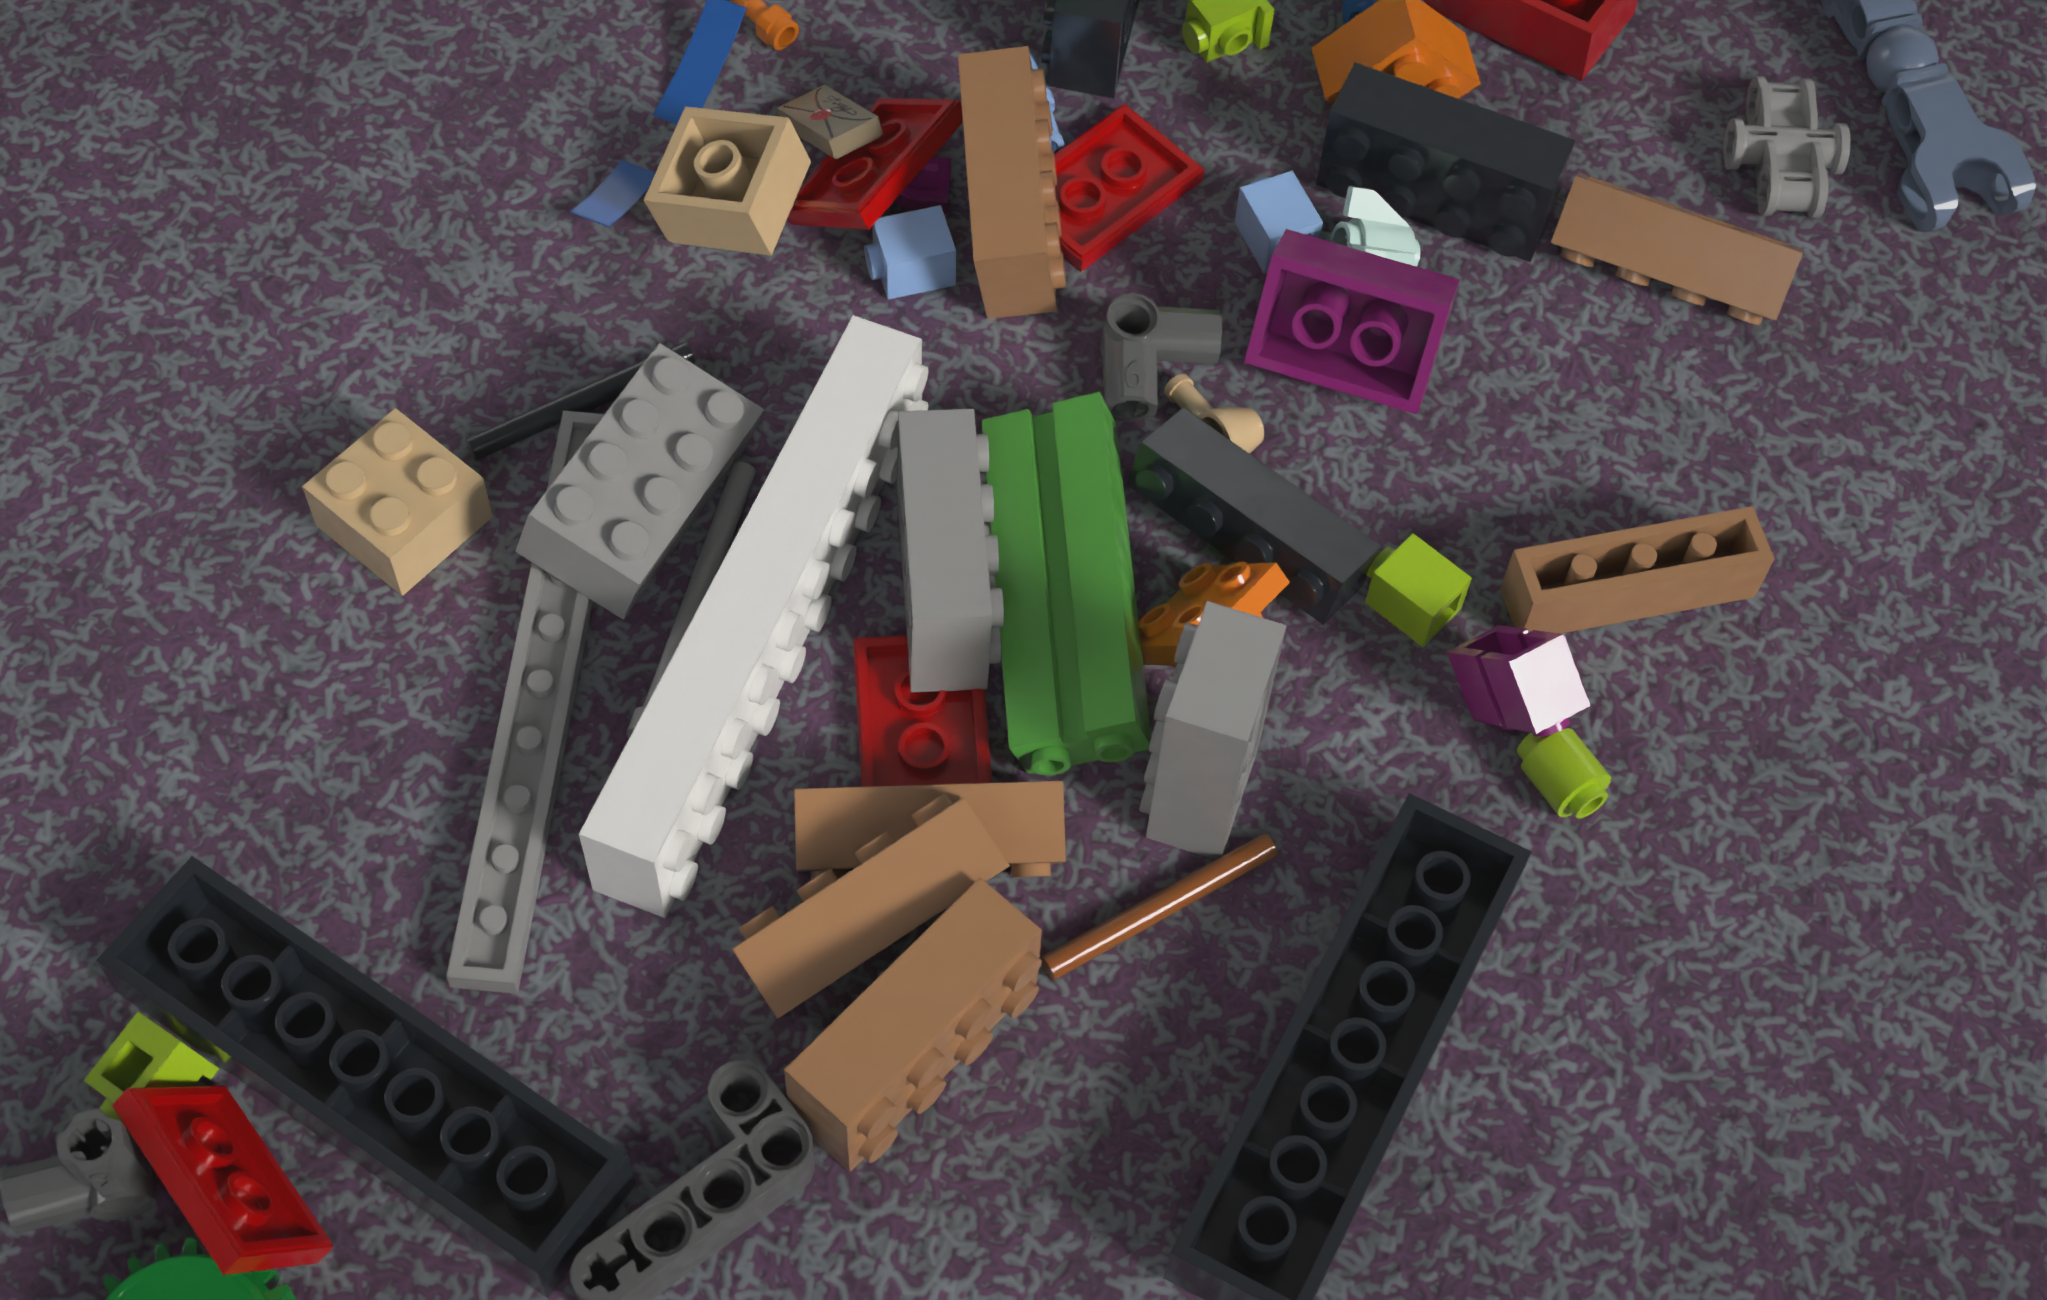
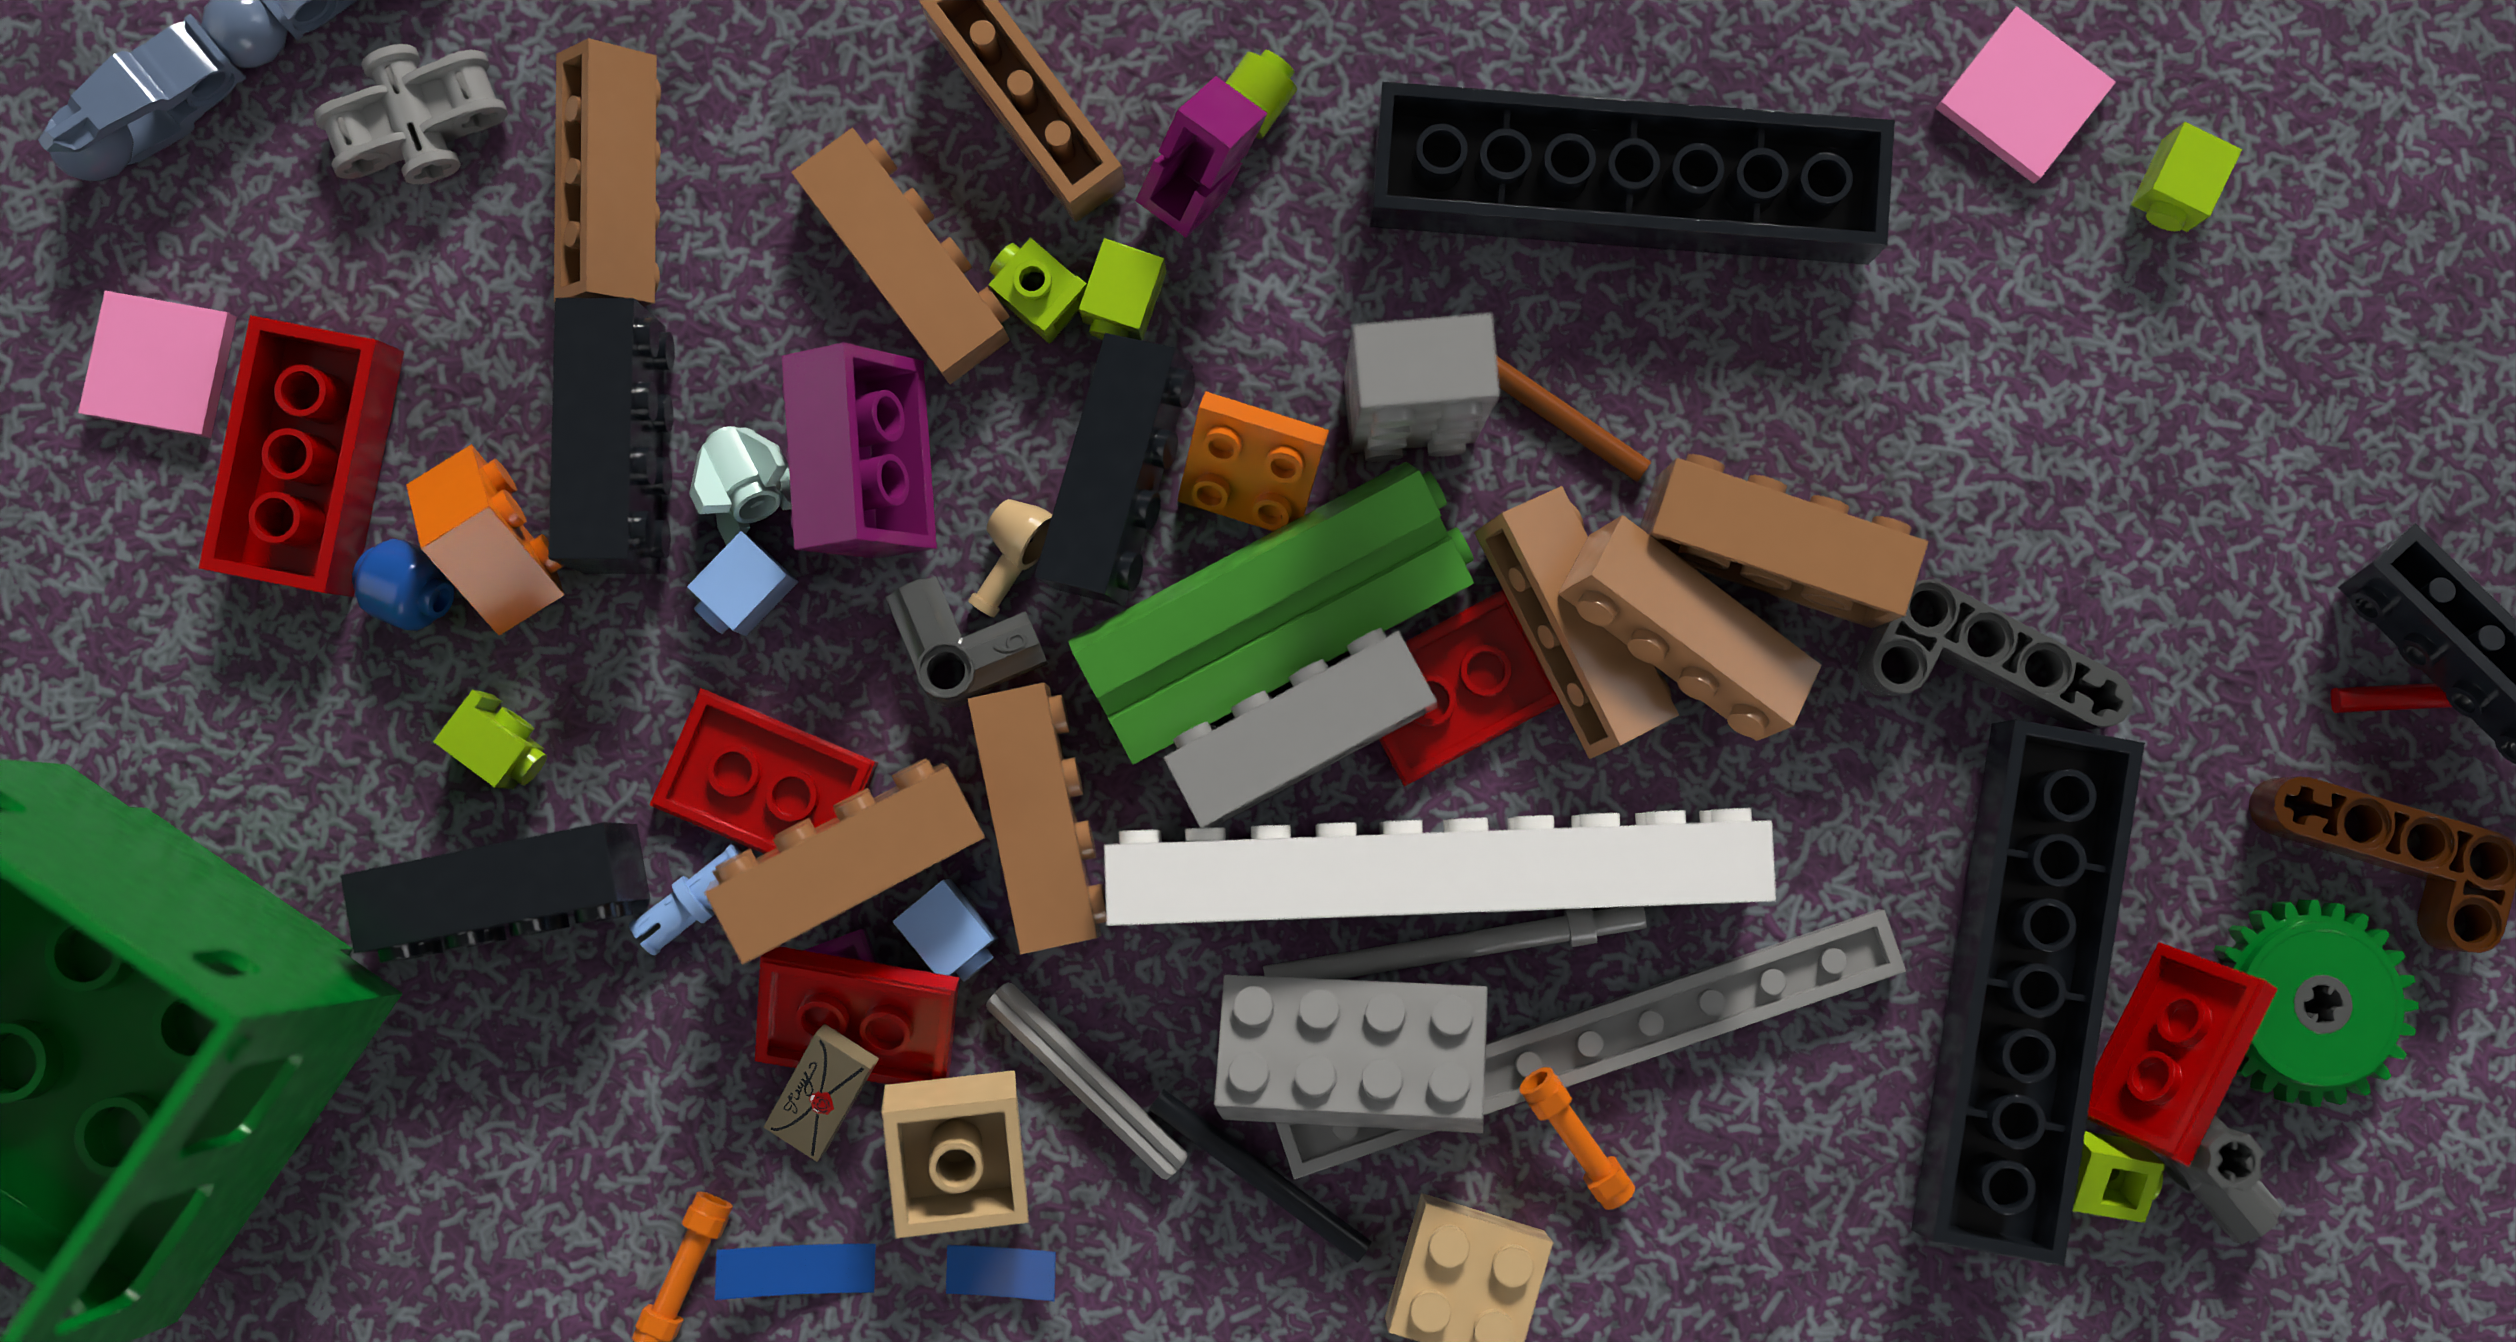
camera: 110 degrees left, 25 degrees up
none -> medium nougat brick [791,127,1010,385]
none -> medium nougat brick [968,682,1107,955]
none -> light grey axle [986,982,1187,1180]
none -> lime brick [988,238,1087,344]
none -> orange bar [1519,1067,1635,1210]

